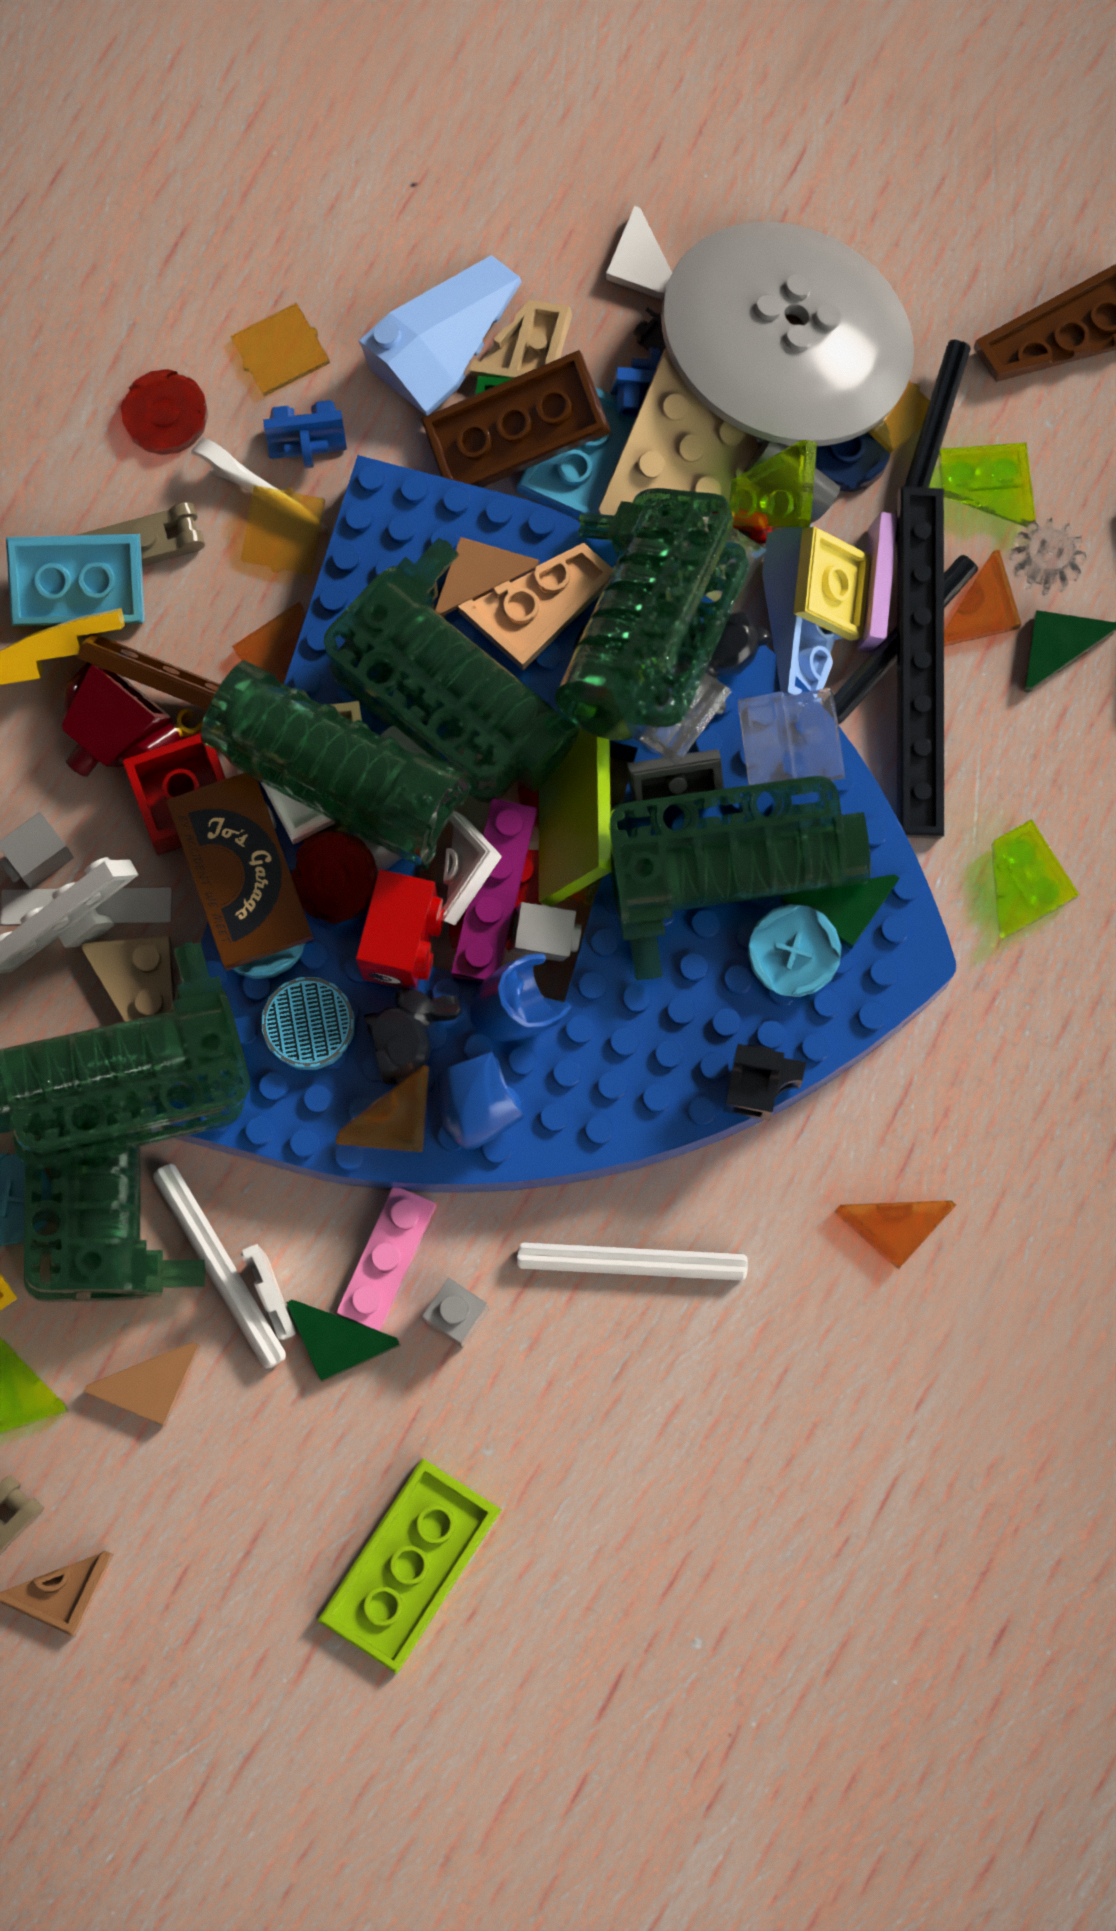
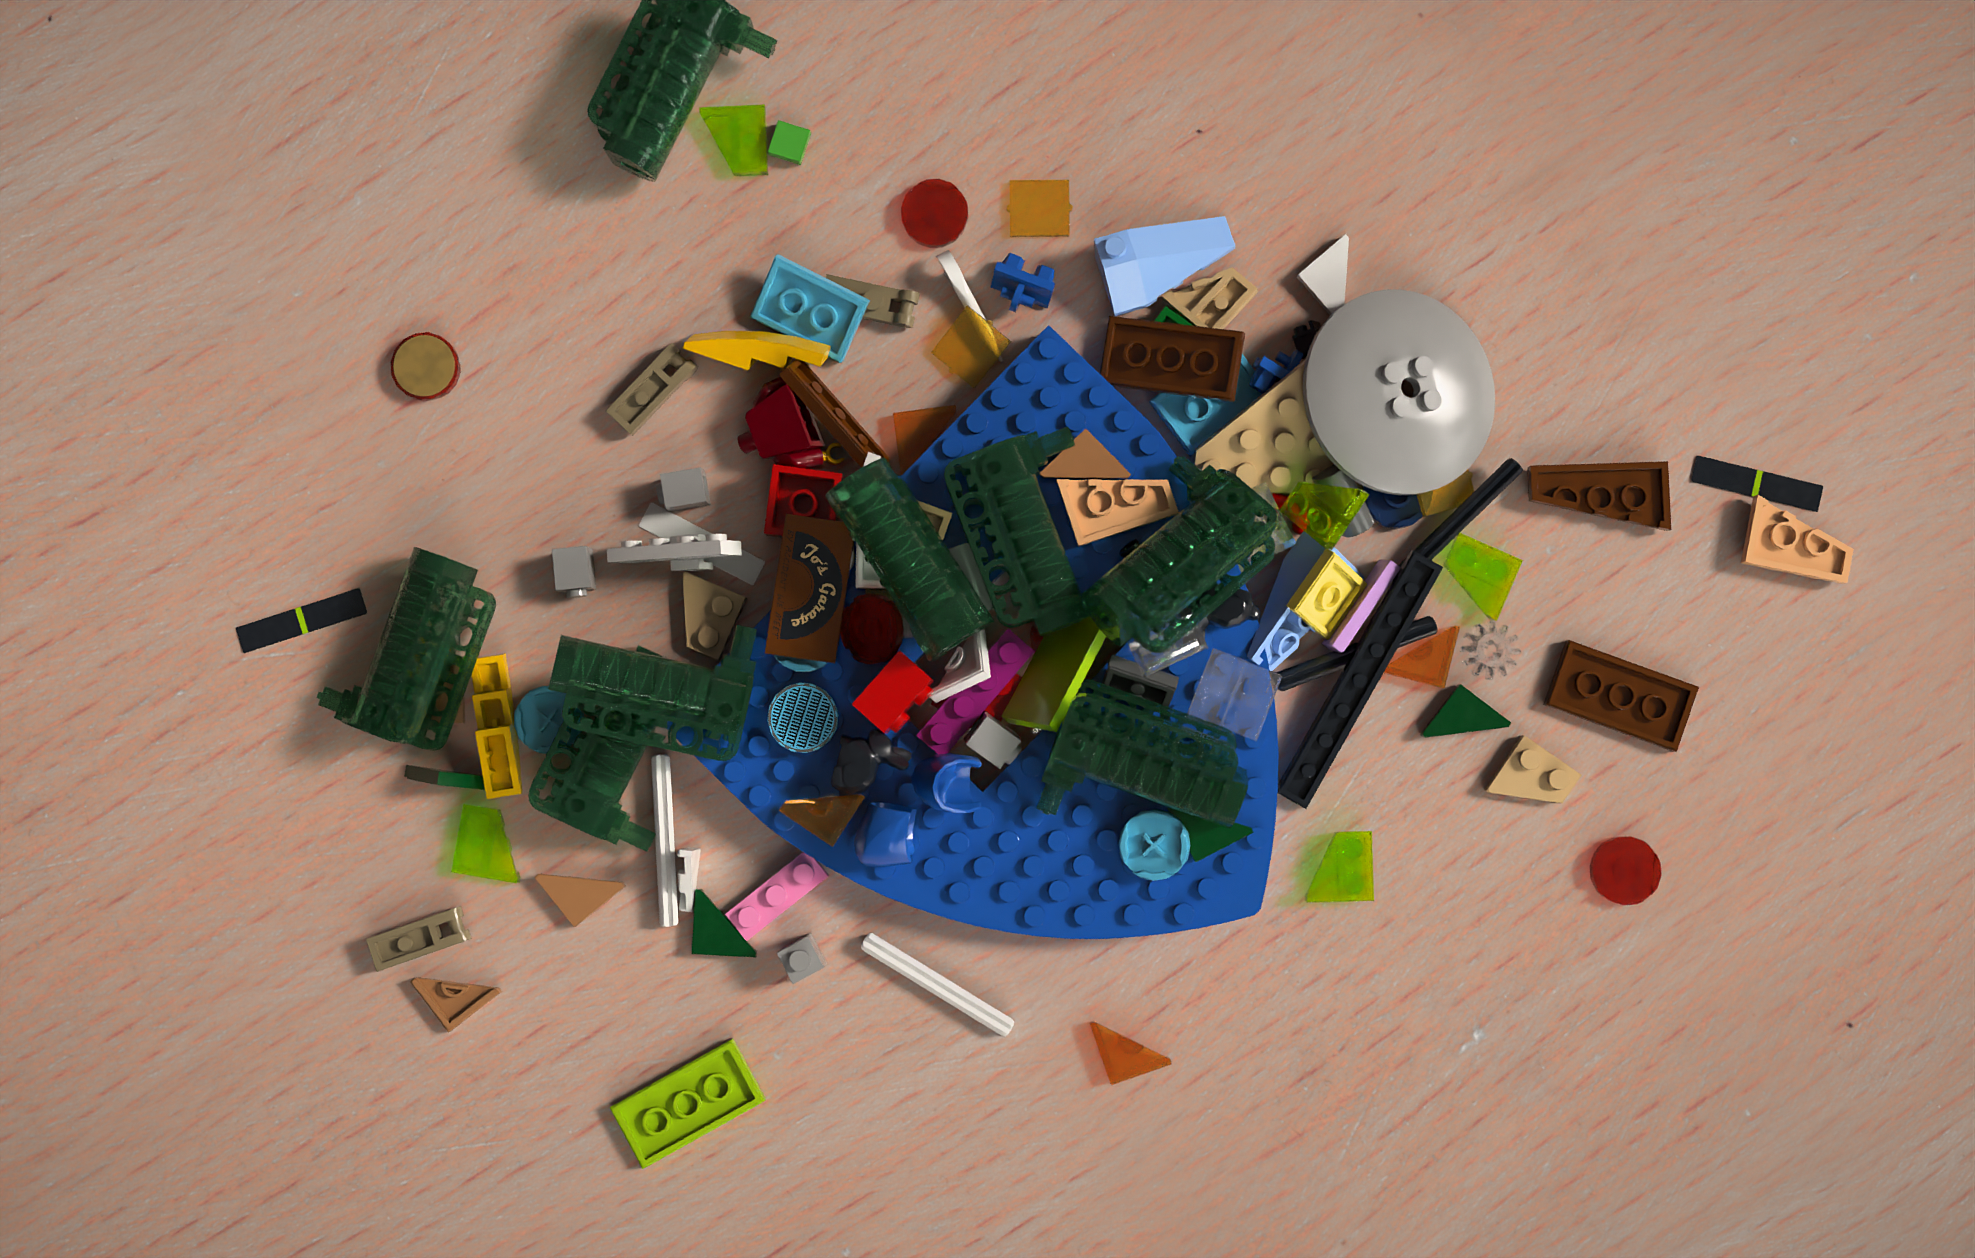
camera: 30 degrees right, 10 degrees up
black brick [723,1044,806,1121] -> none

